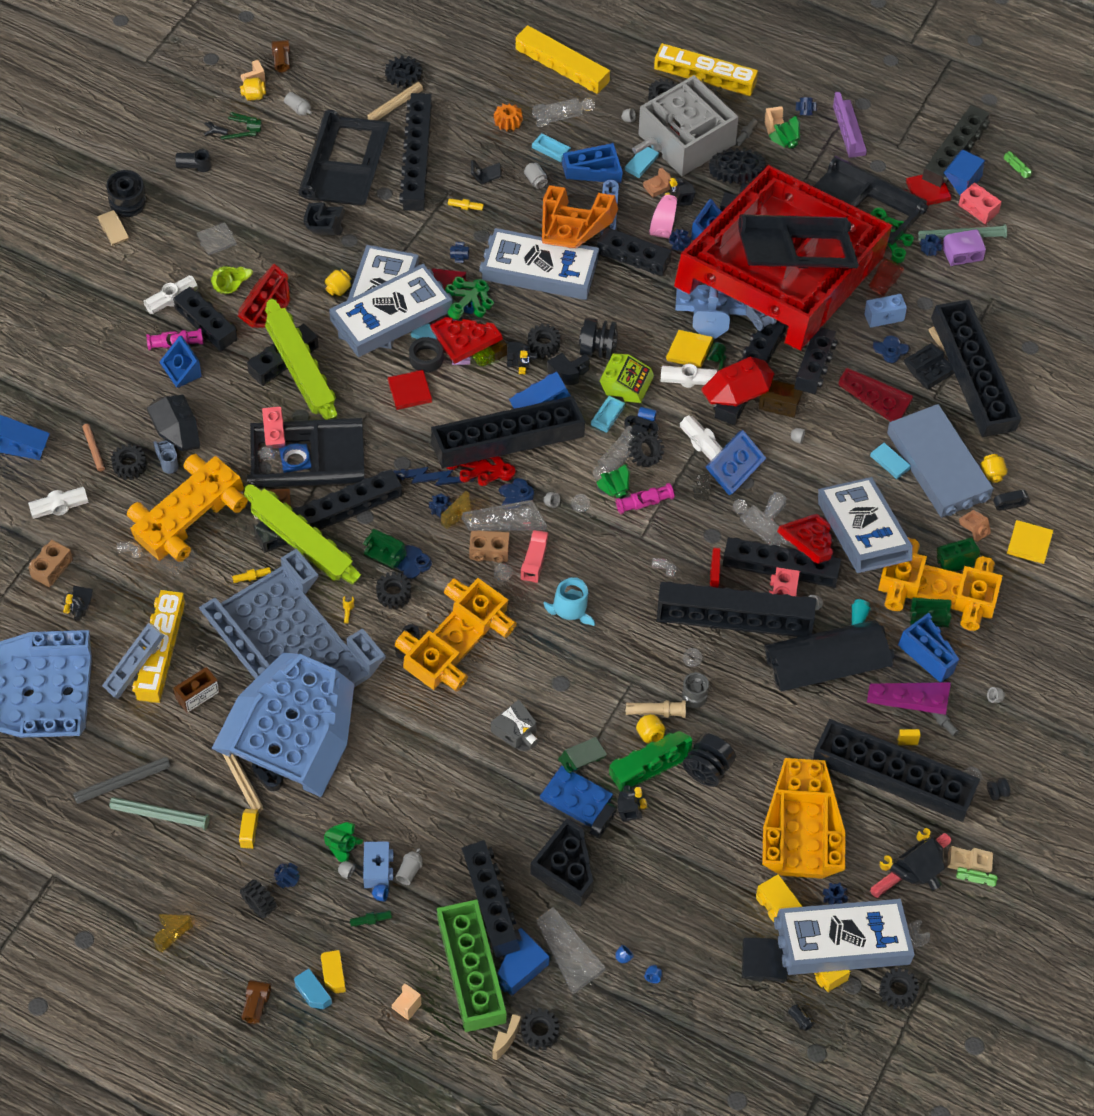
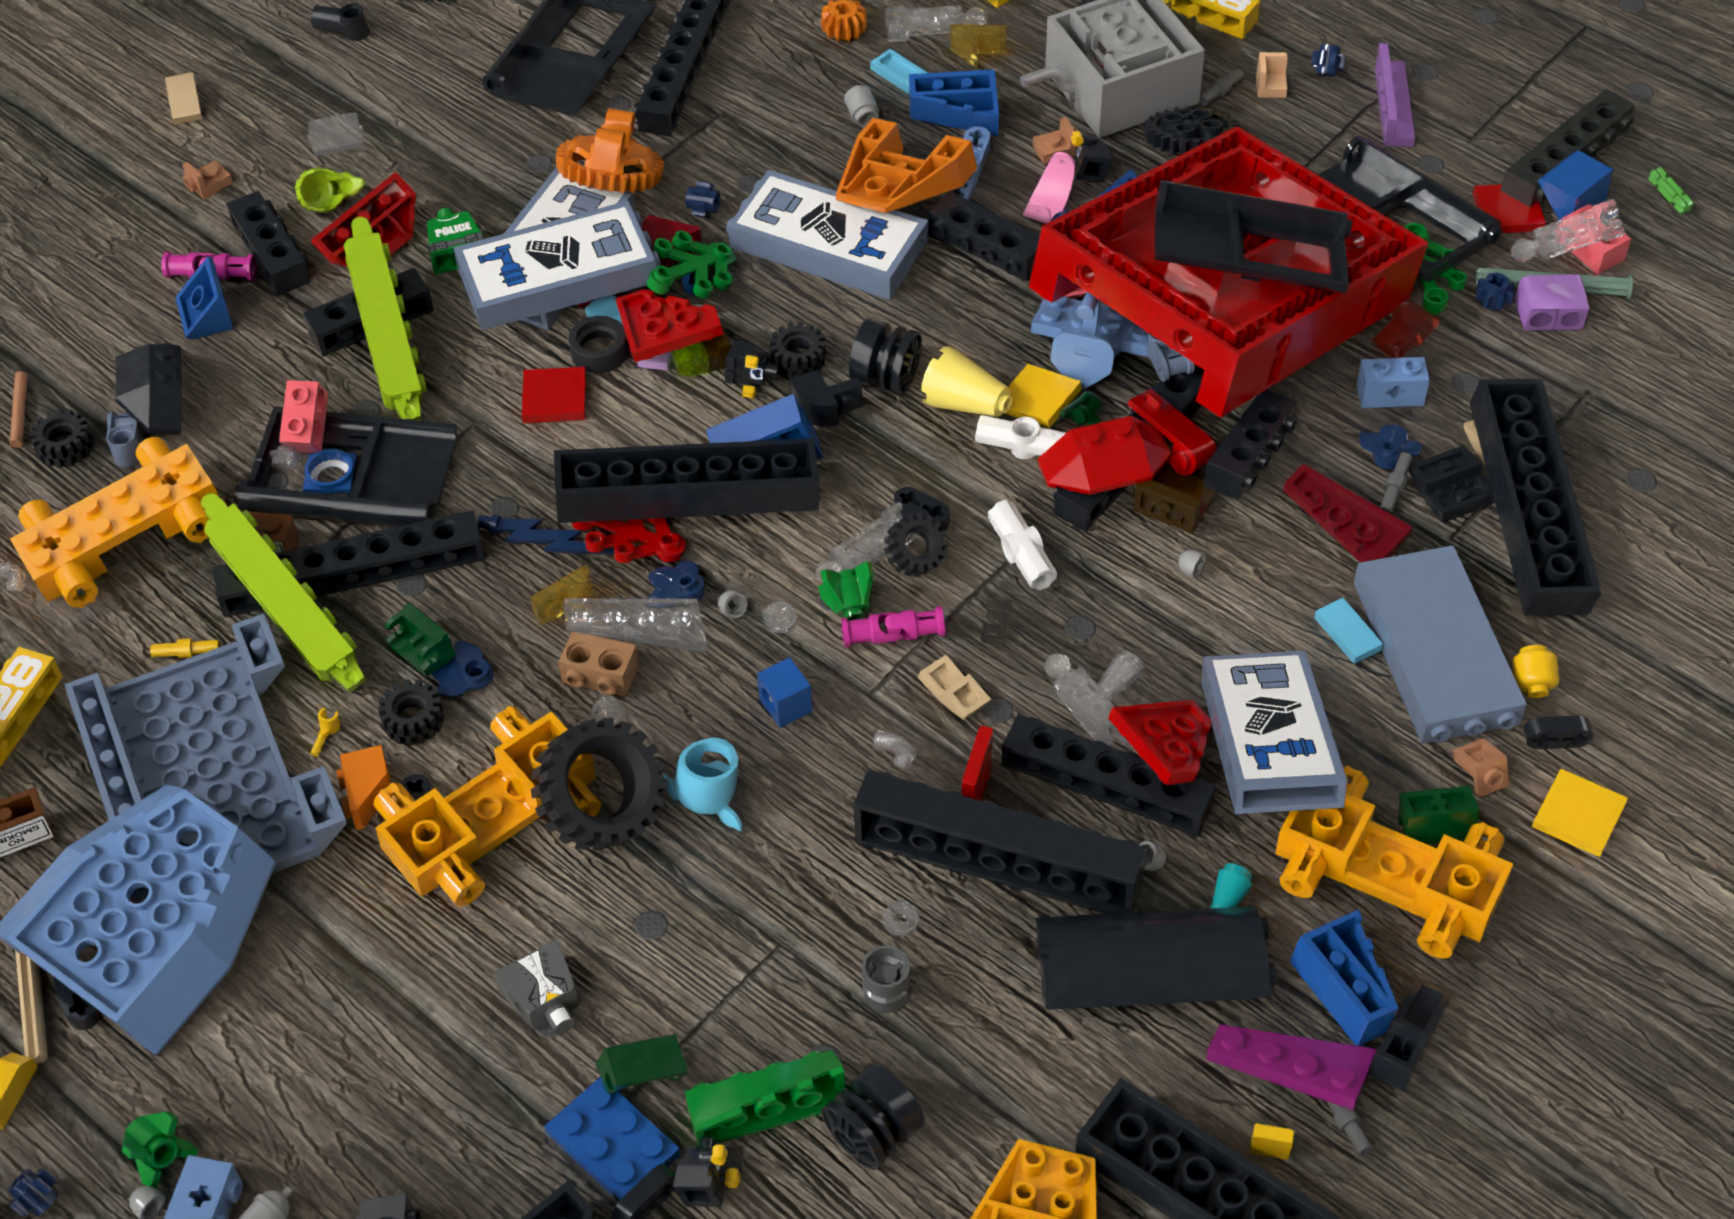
camera: 15 degrees right, 5 degrees down
black wheel [106,170,146,217] -> none
white piece [144,275,198,314] -> none
black brick [303,202,345,236] -> none
yellow head [325,269,352,296] -> none
dark blue gear [429,493,453,518] -> none
yellow bar [448,198,484,211] -> none
black bracket [471,160,501,185] -> none
coral leg [521,530,549,583] -> none
medium azure tile [591,396,625,433] -> none
lime piece [600,353,654,403] -> none
light grey hinge [621,108,636,123] -> none
medium azure tile [625,147,659,178] -> none
tan pin [626,700,686,718] -> none
yellow head [636,714,666,744] -> none
blue hinge [638,407,657,422] -> none
blue plate [706,430,766,495] -> none
green brick [769,116,800,149] -> none
coral brick [769,568,799,596] -> none
dark green hinge [910,598,951,627] -> none
light grey hinge [987,687,1005,703] -> none
none -> nougat bracket [182,160,233,199]
none -> orange slope [336,745,391,830]
none -> green torso [427,208,485,275]
none -> black tyre [531,718,667,850]
none -> orange piece [556,108,664,194]
none -> blue piece [757,657,812,728]
none -> tan slope [918,654,991,720]
none -> light yellow cone [921,346,1013,417]
none -> clear yellow slope [950,24,1006,68]
none -> red door [1127,389,1217,476]
none -> black slope [1368,977,1453,1092]
none -> dark grey bar [1380,452,1413,514]
none -> clear plate [1511,200,1625,263]

